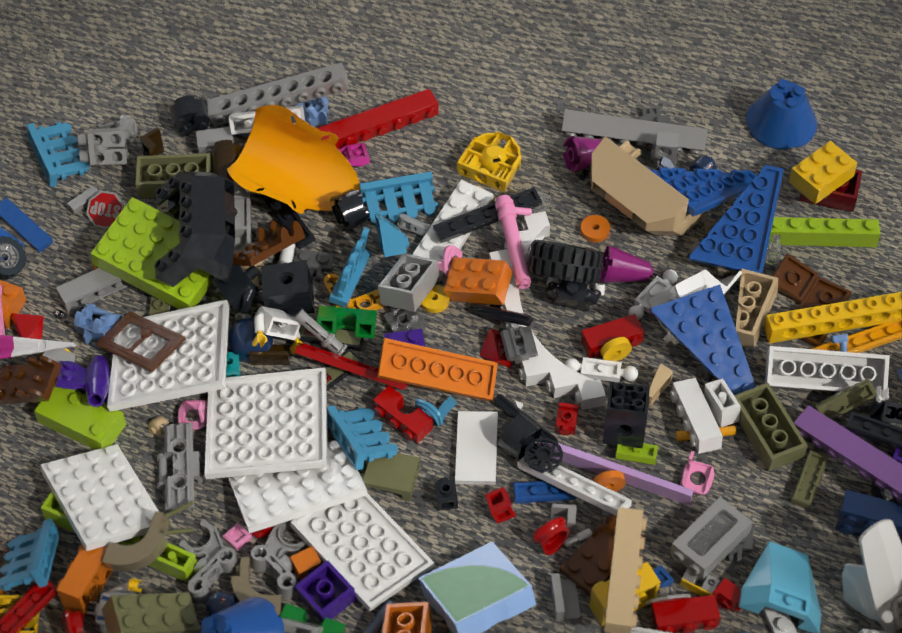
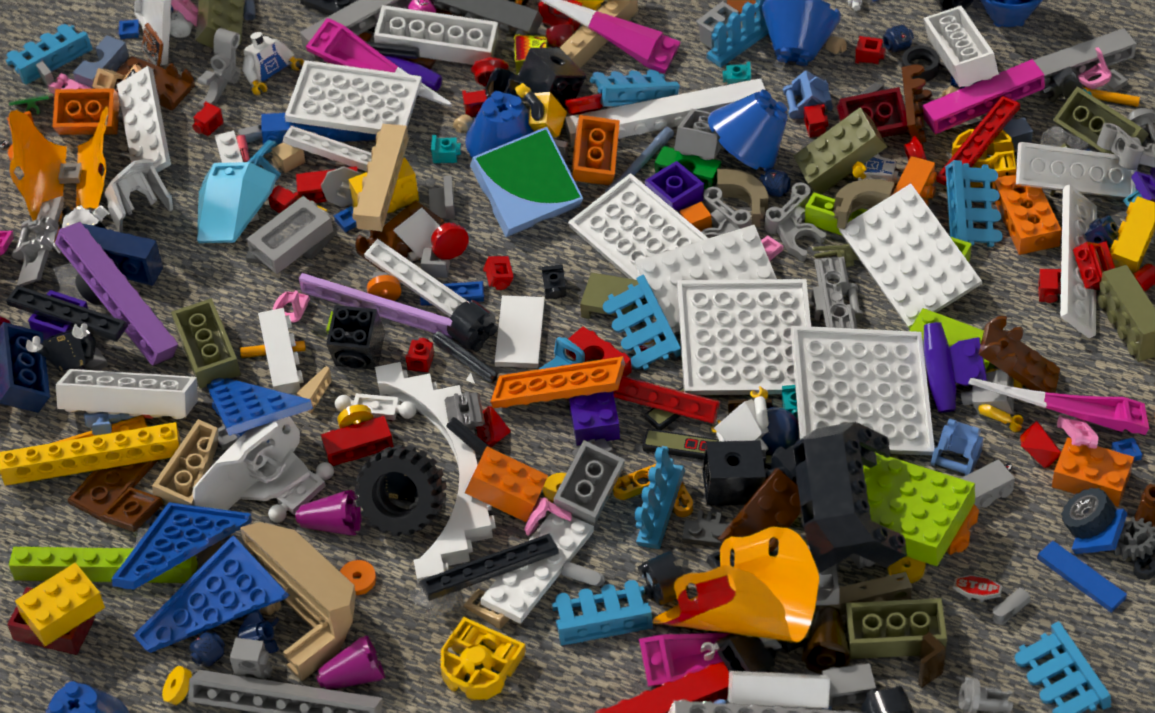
camera: 175 degrees left, 5 degrees down
light grey hips [78,126,128,165] -> none
reddish brown door [96,311,186,372] -> none
light grey pin [294,309,347,355] -> none
green arch [317,305,377,339] -> none
dark azure slope [374,213,409,257] -> none
bright pink cylinder [495,195,532,289] -> none
black wheel [525,438,563,473] -> none
white brick [704,378,741,427] -> none
olive plate [791,450,829,509] -> none
olive plate [815,377,876,420] -> none
none -> yellow piece [162,666,192,705]
none -> white sticker [393,208,440,258]

